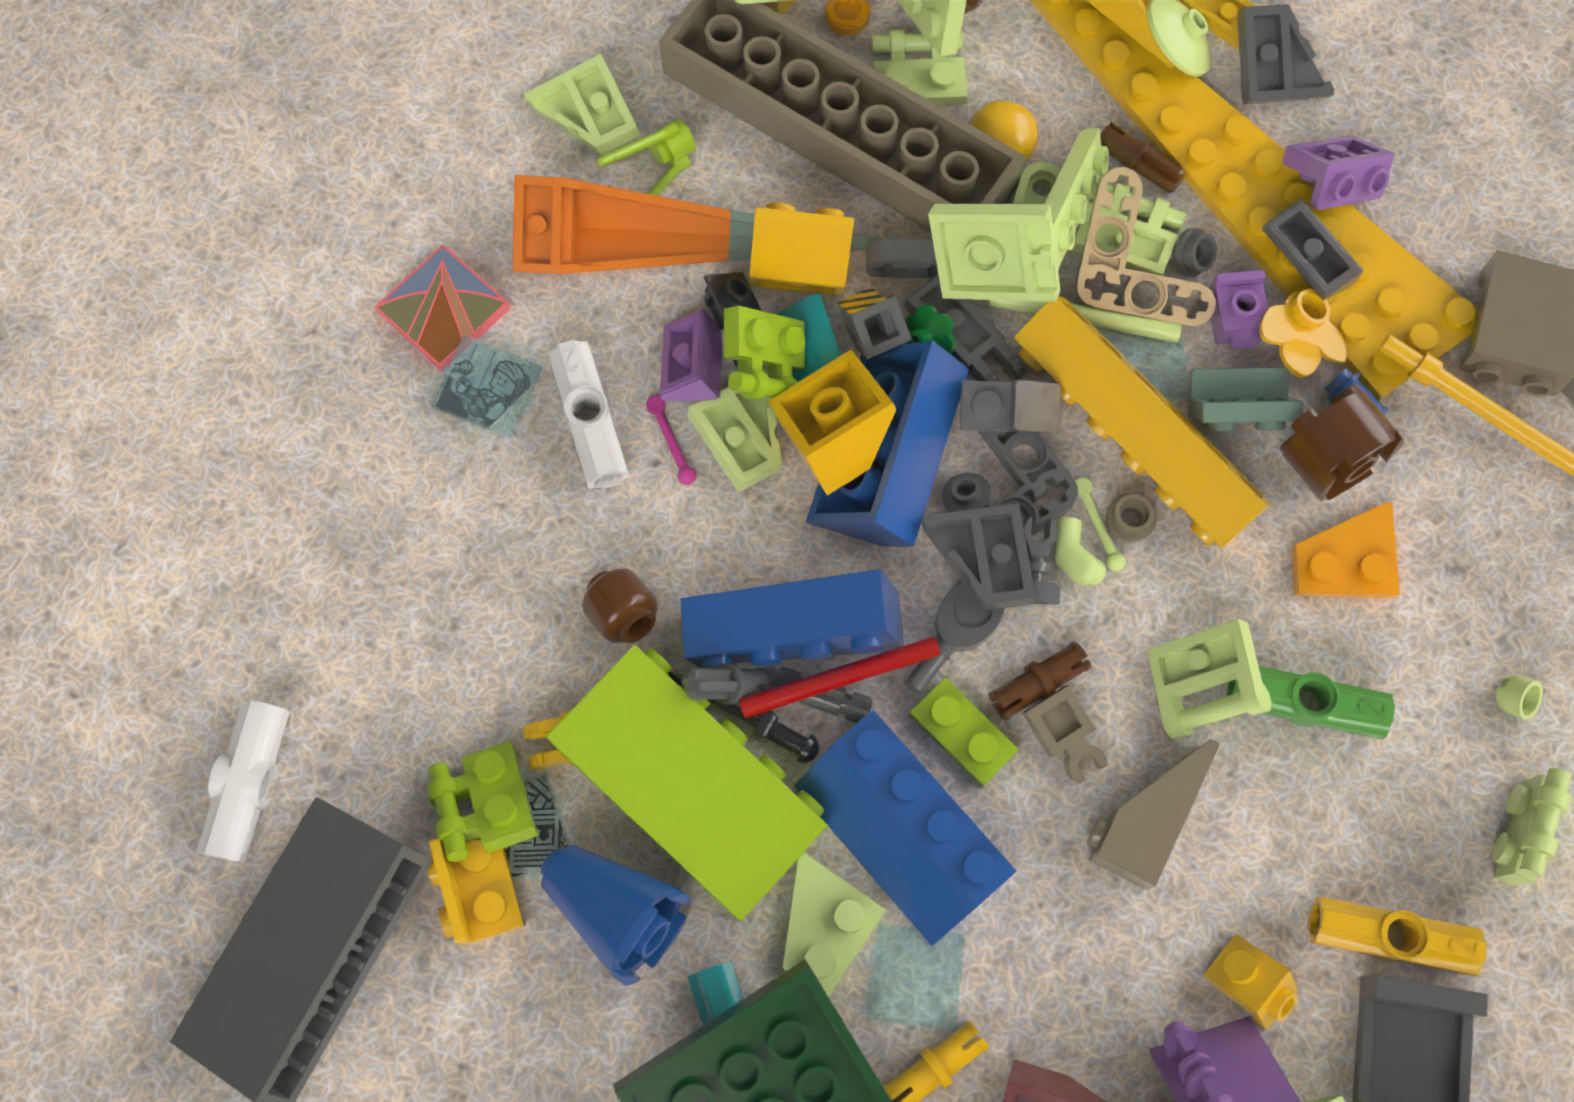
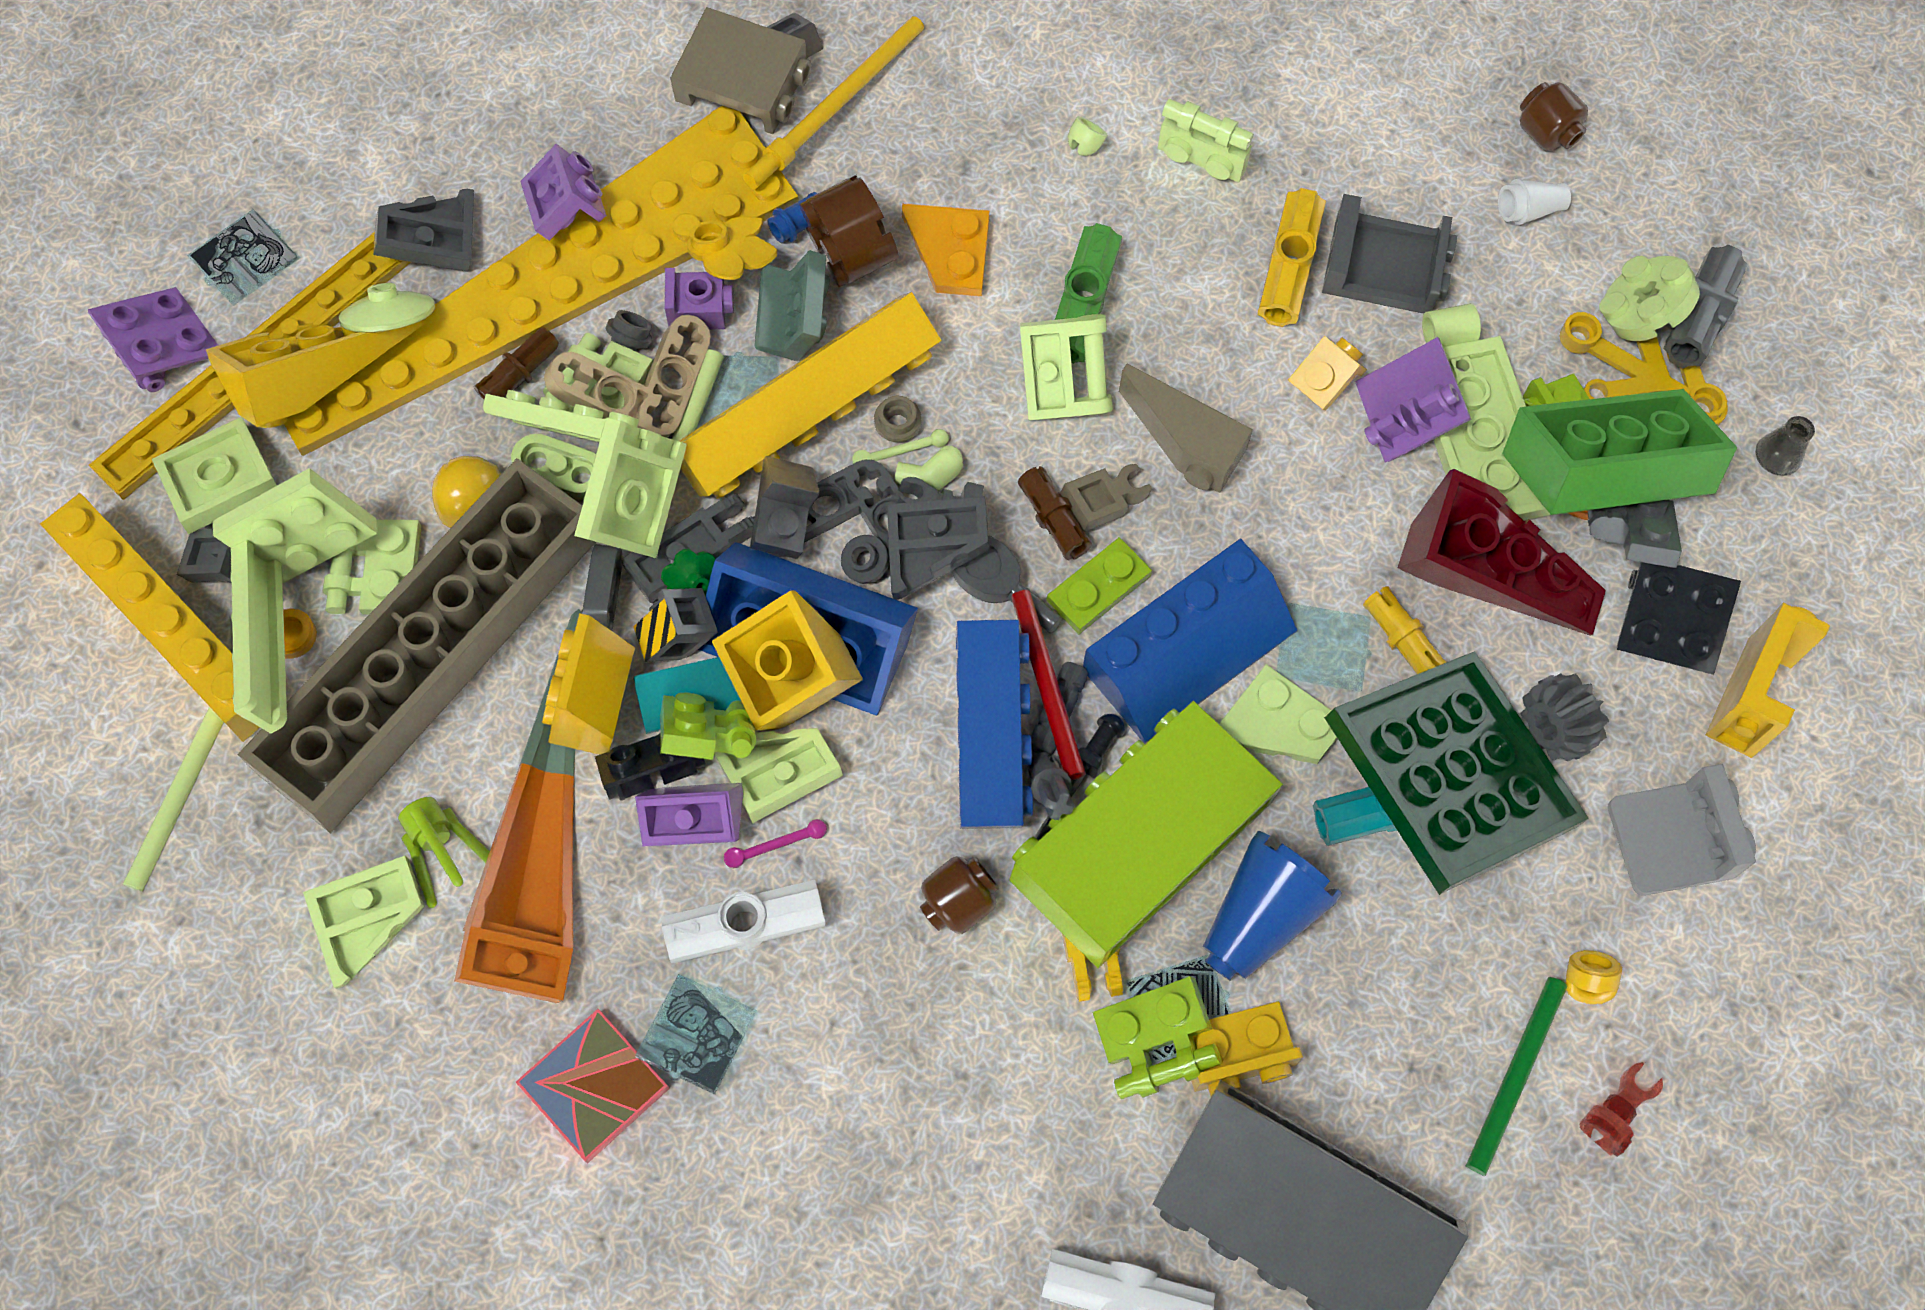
camera: 90 degrees left, 5 degrees down
flat silver slope [1262,199,1364,301] -> none

